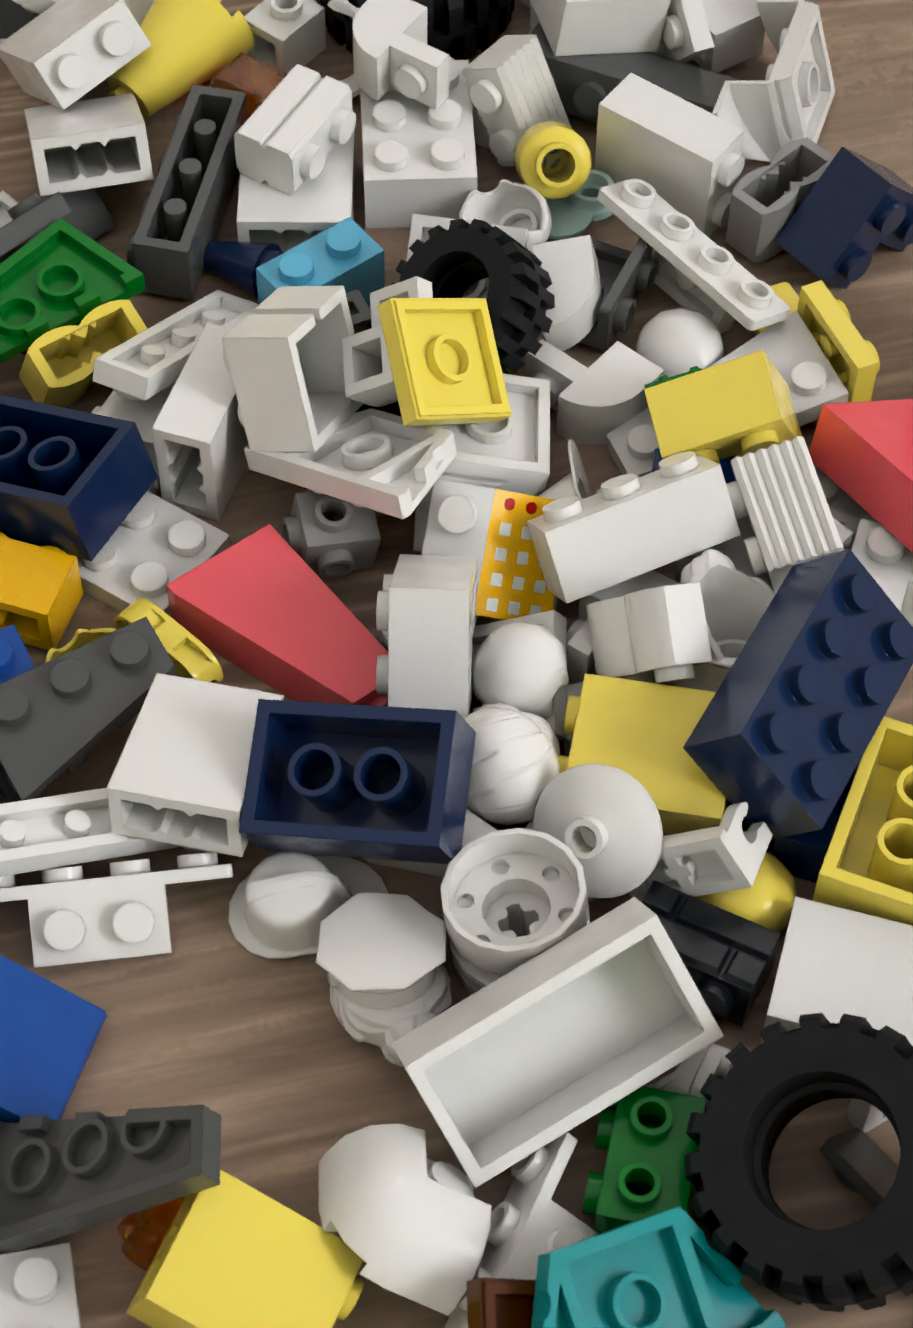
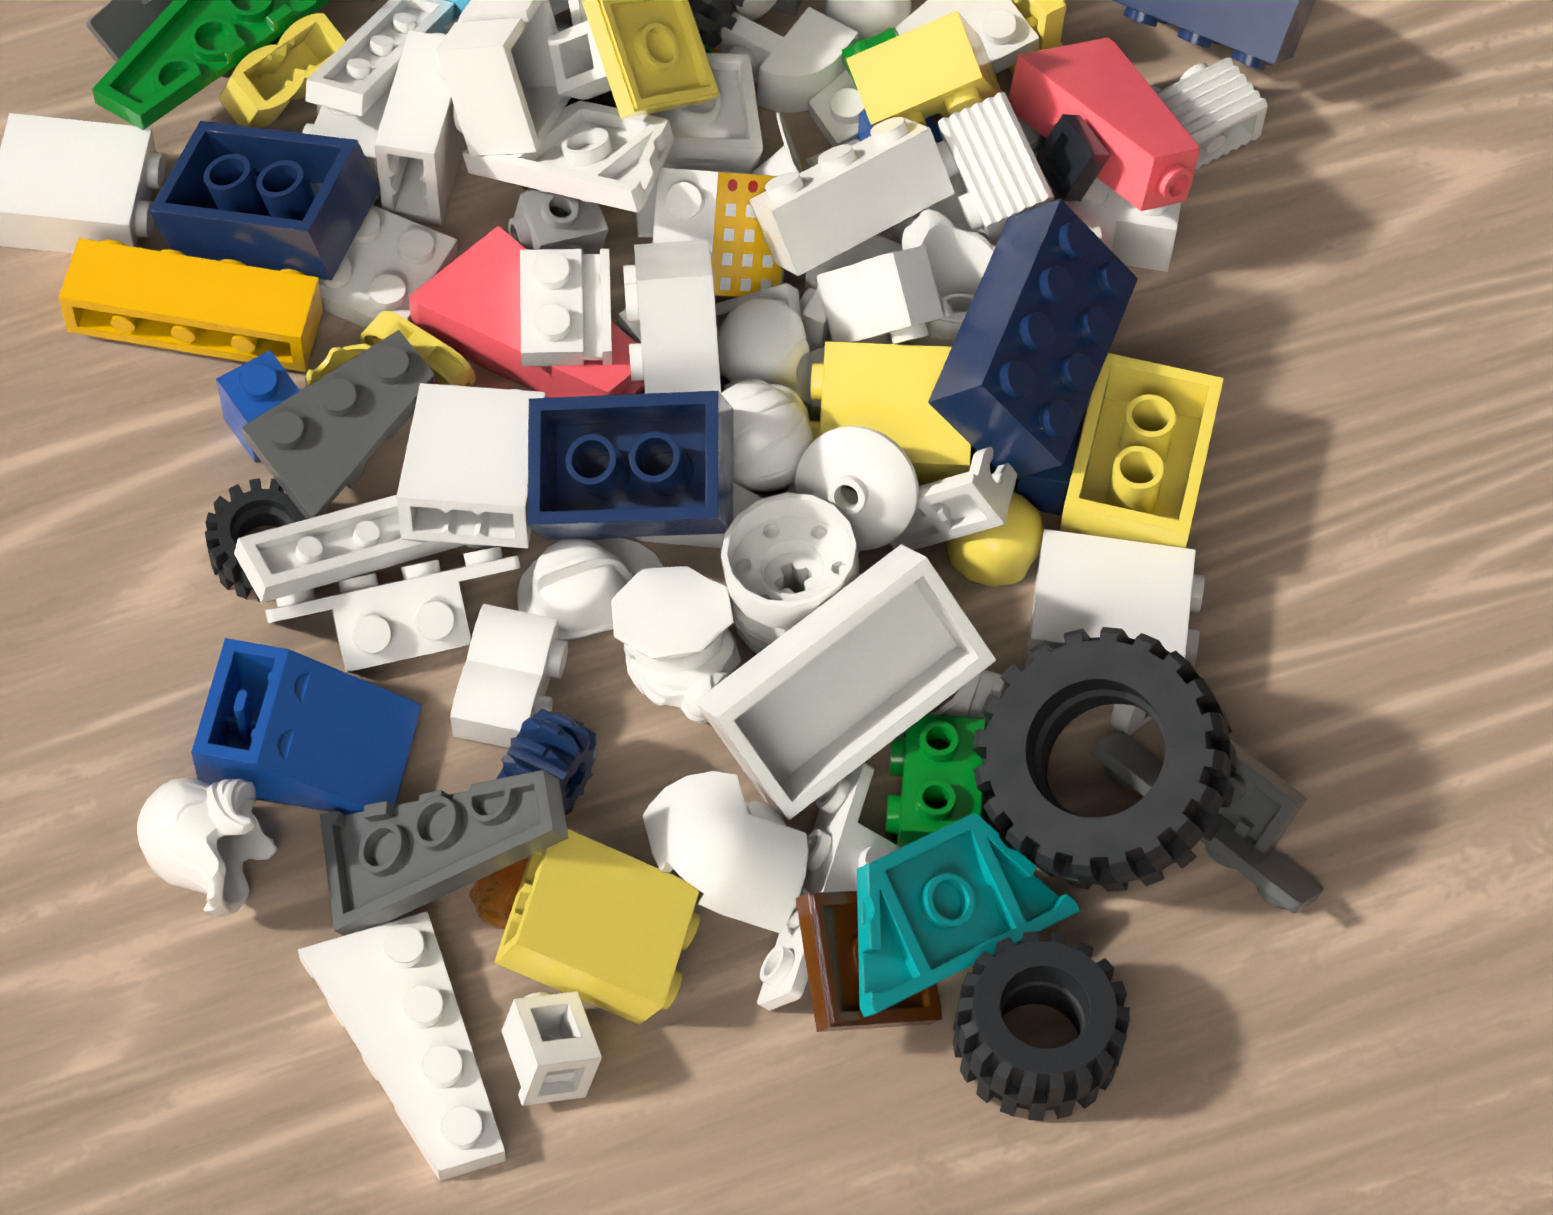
camera: 10 degrees left, 5 degrees up
black brick [642,880,781,1026] -> none
none -> white brick [450,604,568,748]
none -> dark blue gear [497,708,598,816]
none -> white plate [520,248,612,367]
none -> black plate [1035,114,1111,202]

